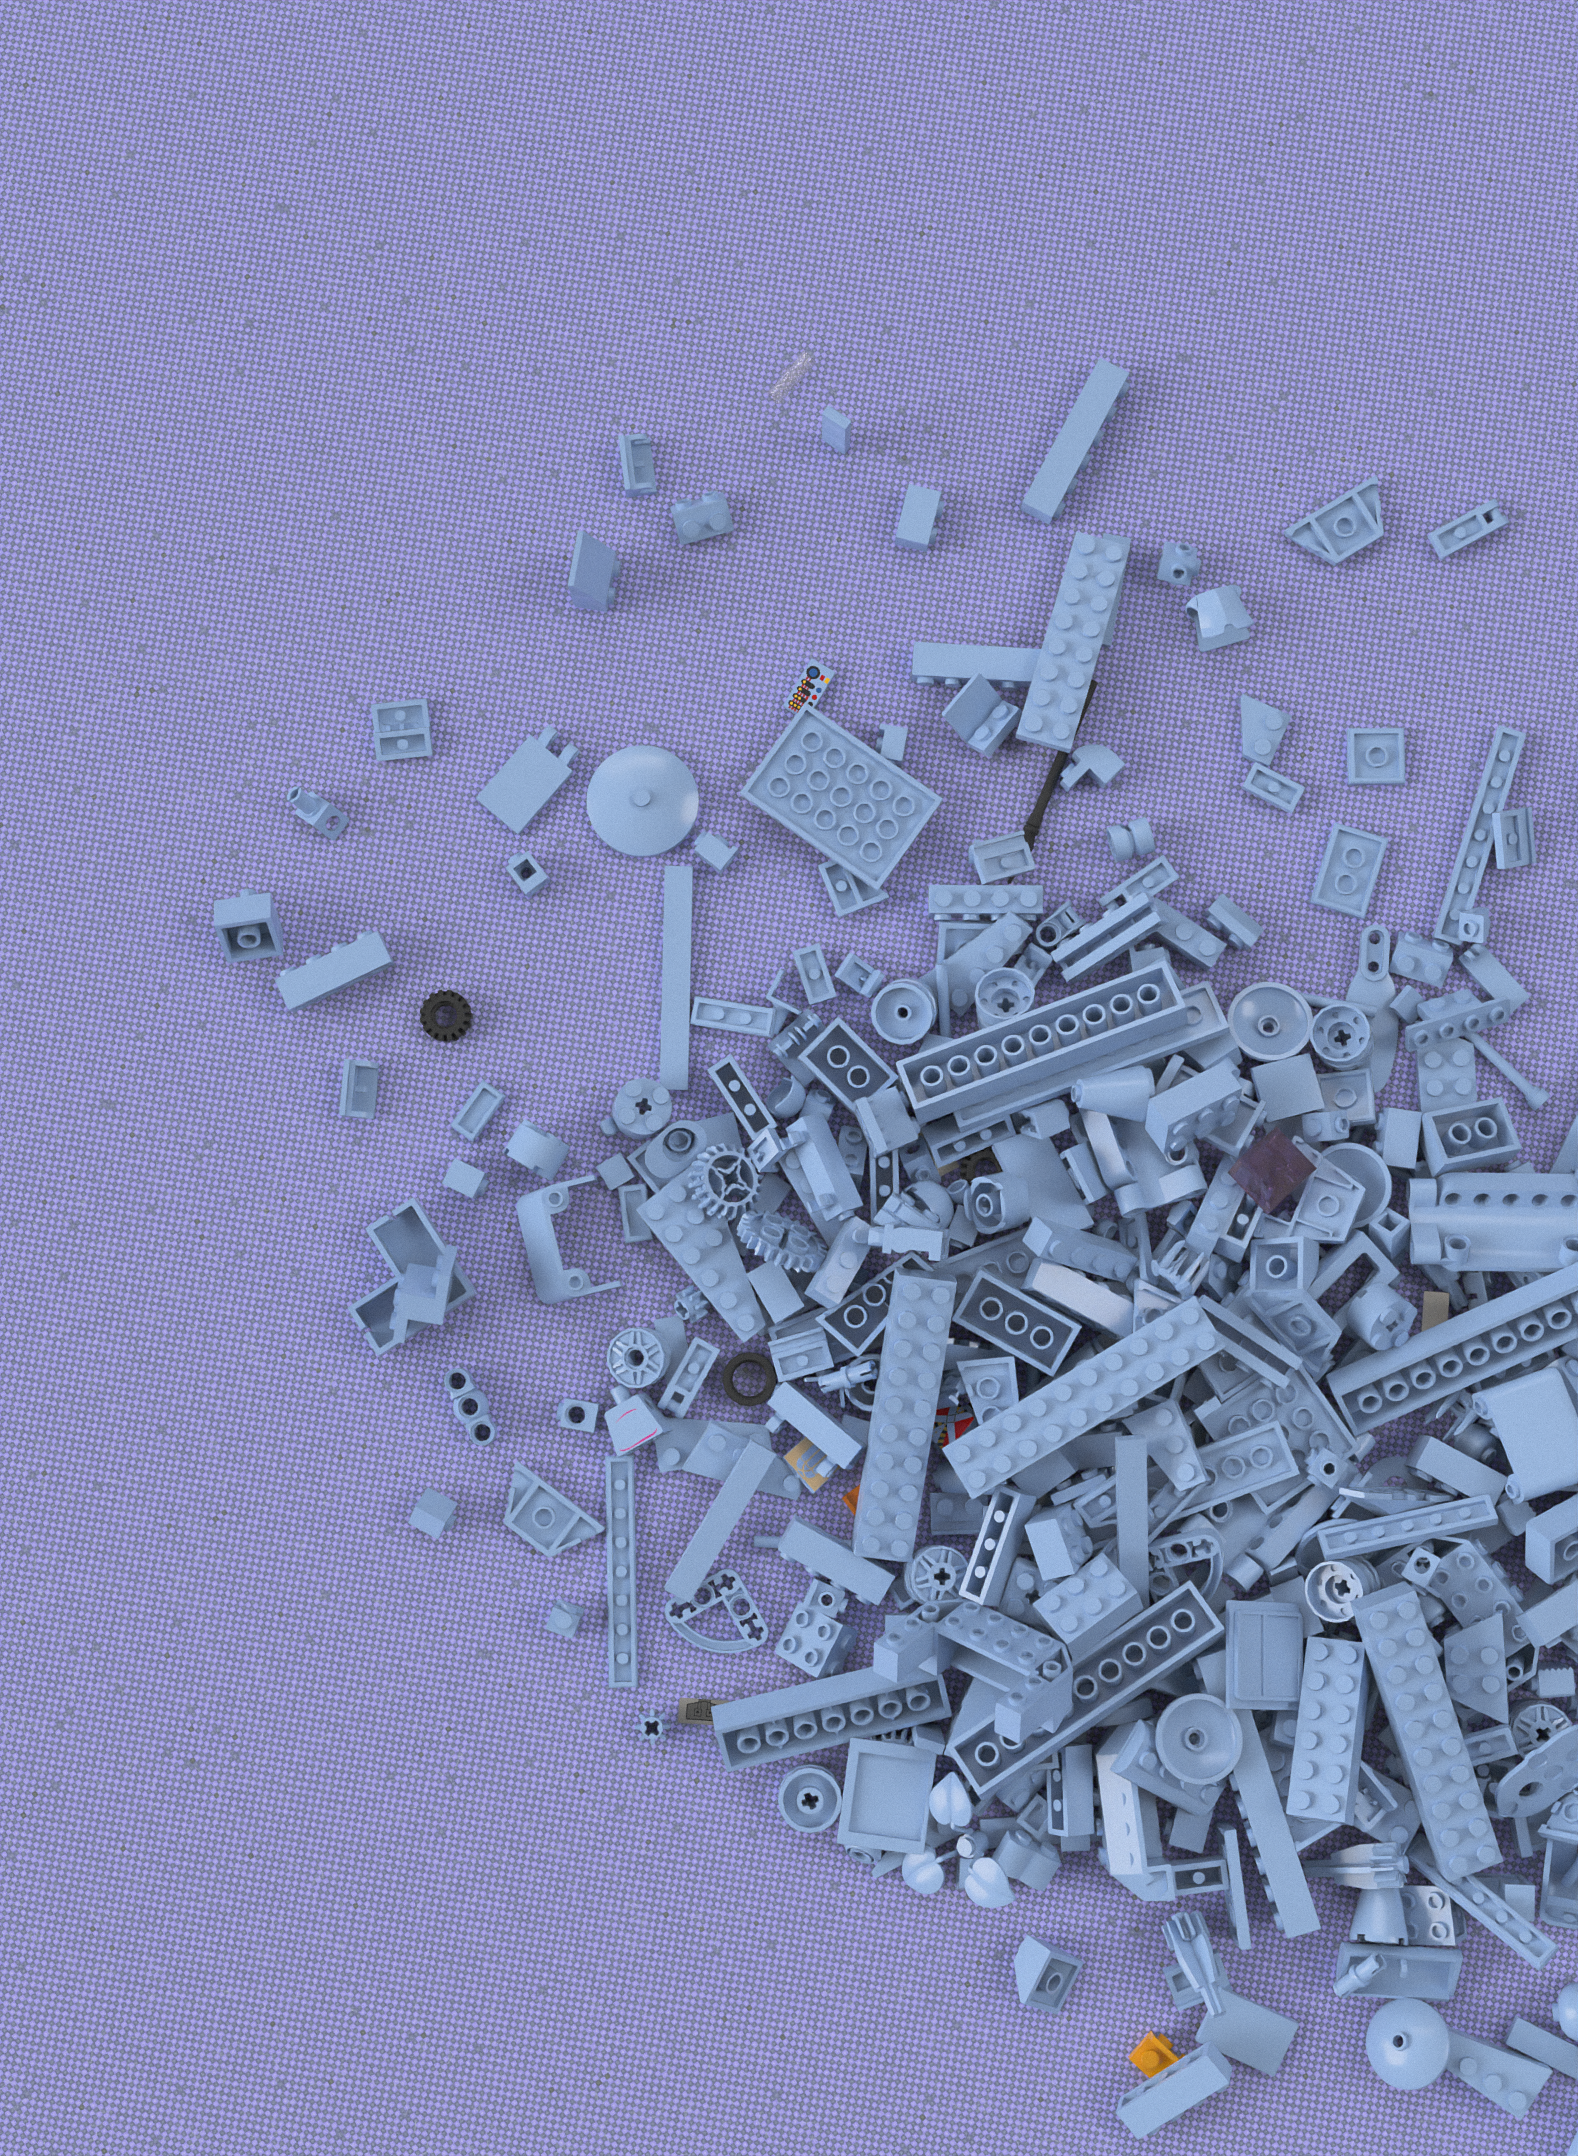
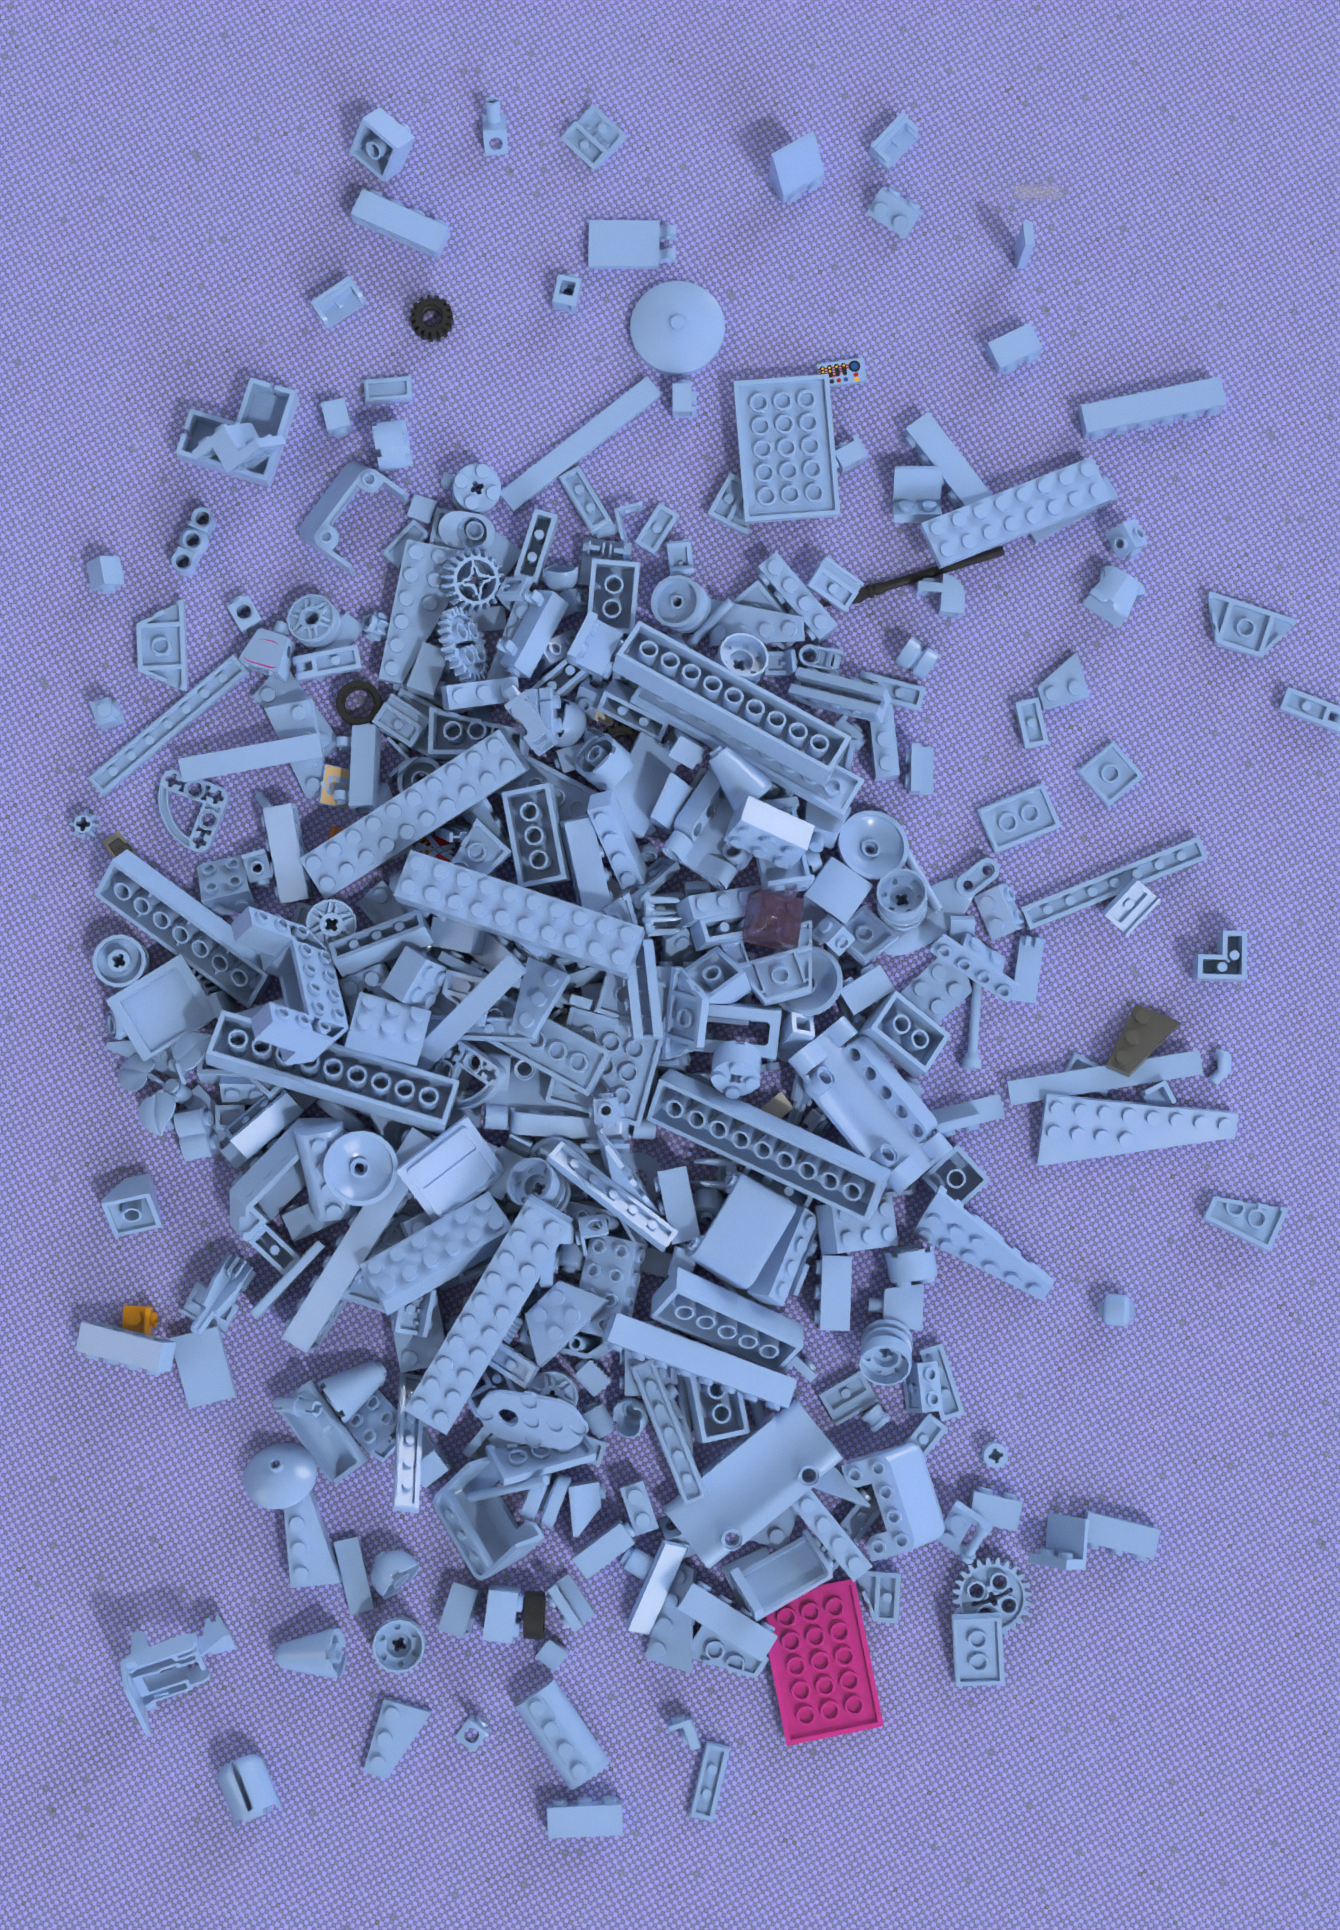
camera: 45 degrees right, 0 degrees up
light blue pin [818,1360,878,1394] -> none
light blue piece [1303,1842,1409,1889] -> none
light blue bracket [1459,906,1490,943] -> none

